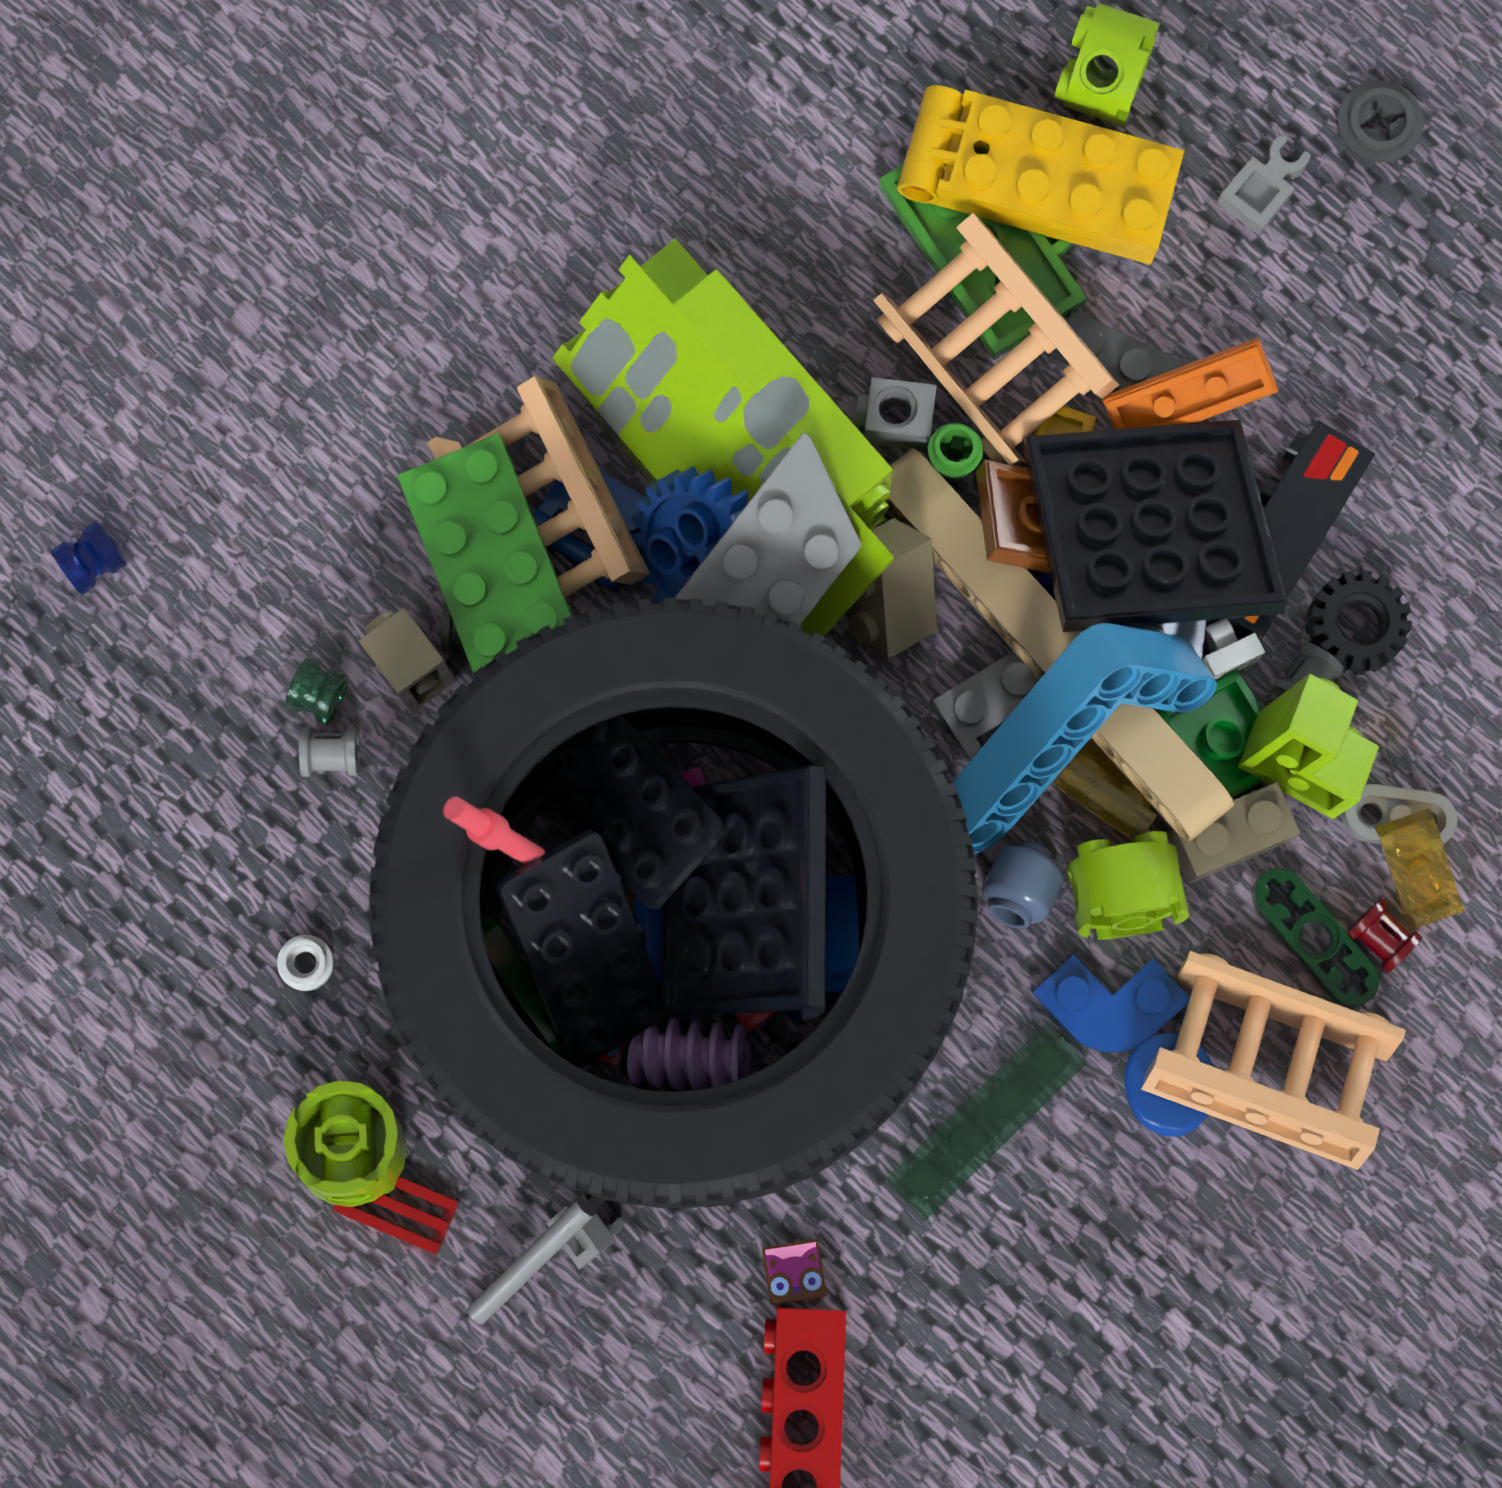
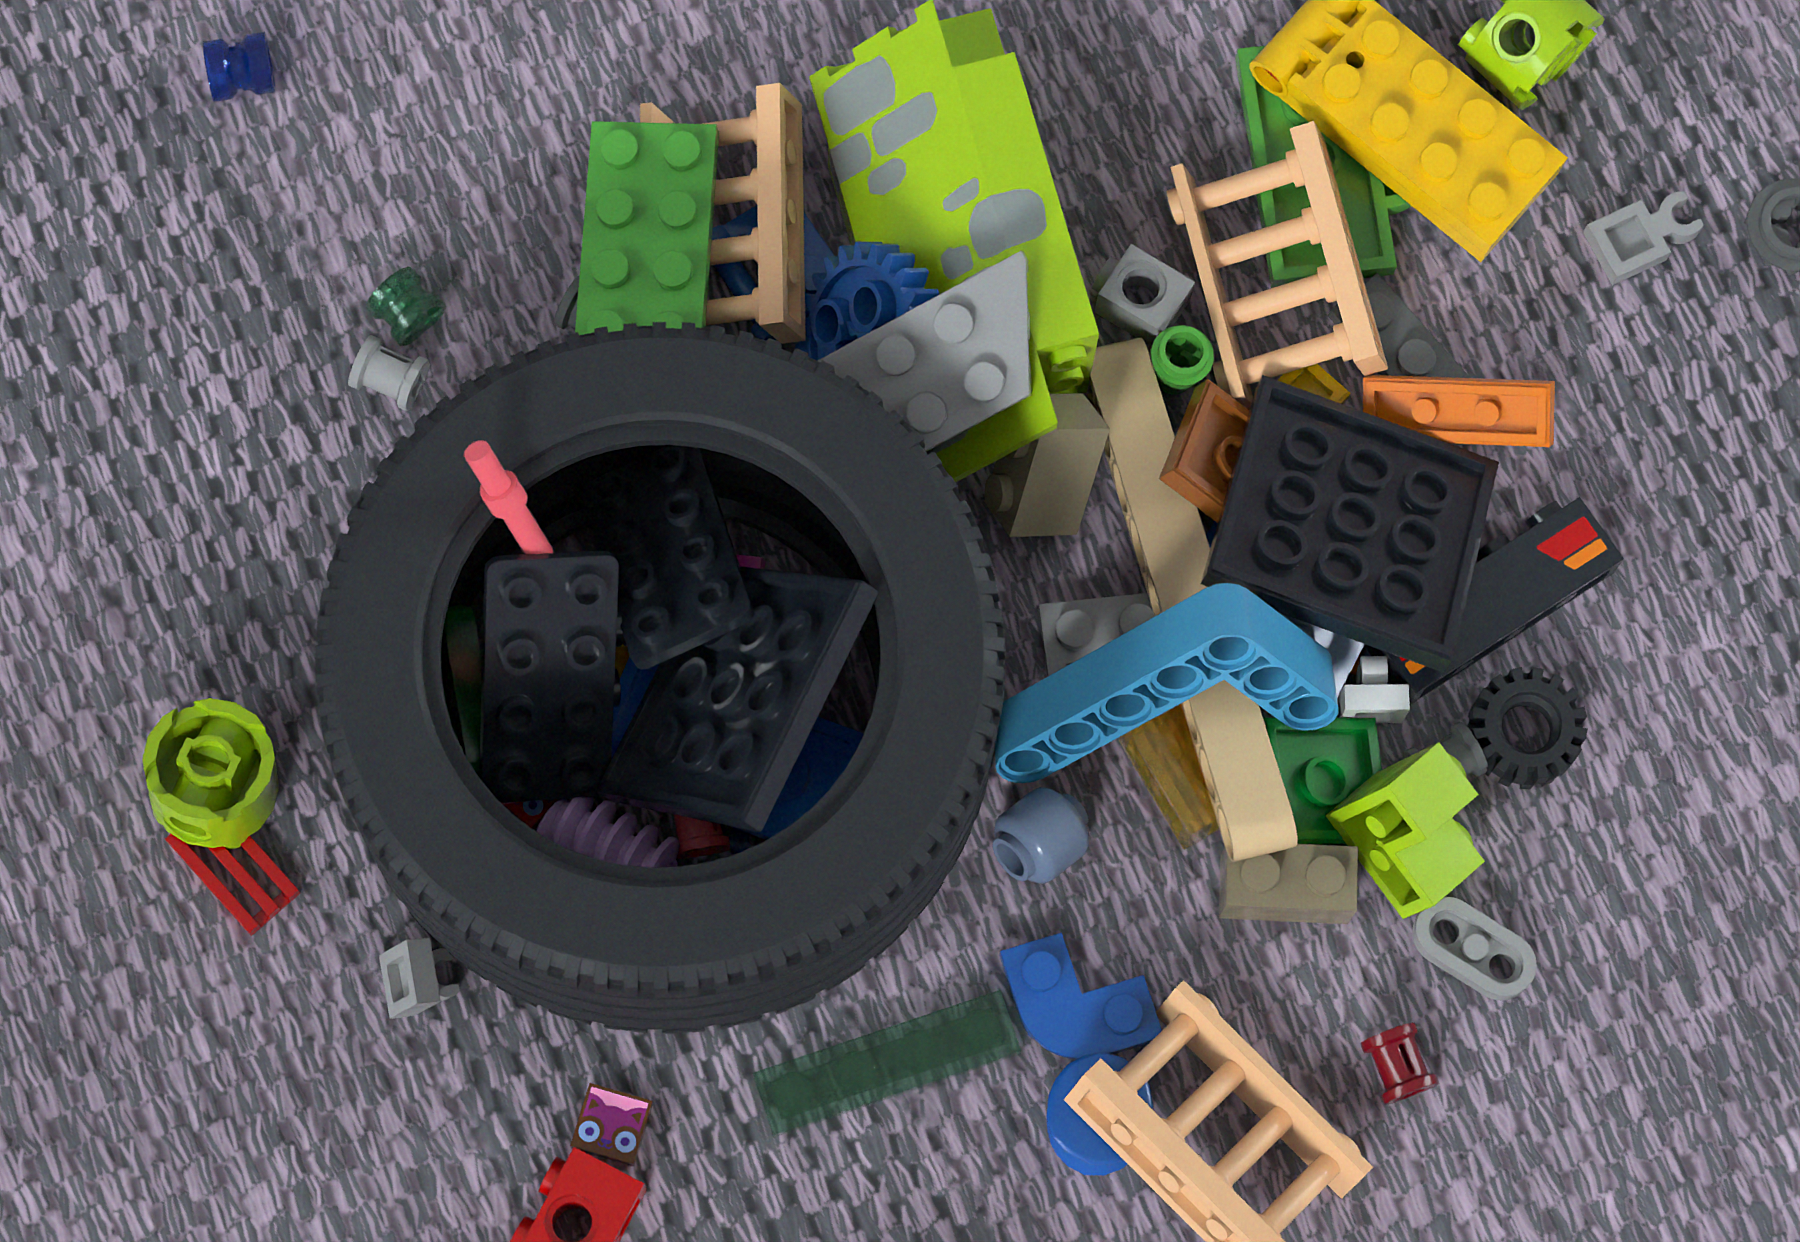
camera: 15 degrees right, 5 degrees down
white plate [277,935,334,991] -> none
dark tan brick [358,608,456,713] -> none
light grey bar [468,1198,595,1324] -> none
lime brick [1066,831,1190,940] -> none
dark green beam [1252,868,1379,1008] -> none
clear yellow plate [1375,808,1464,930] -> none

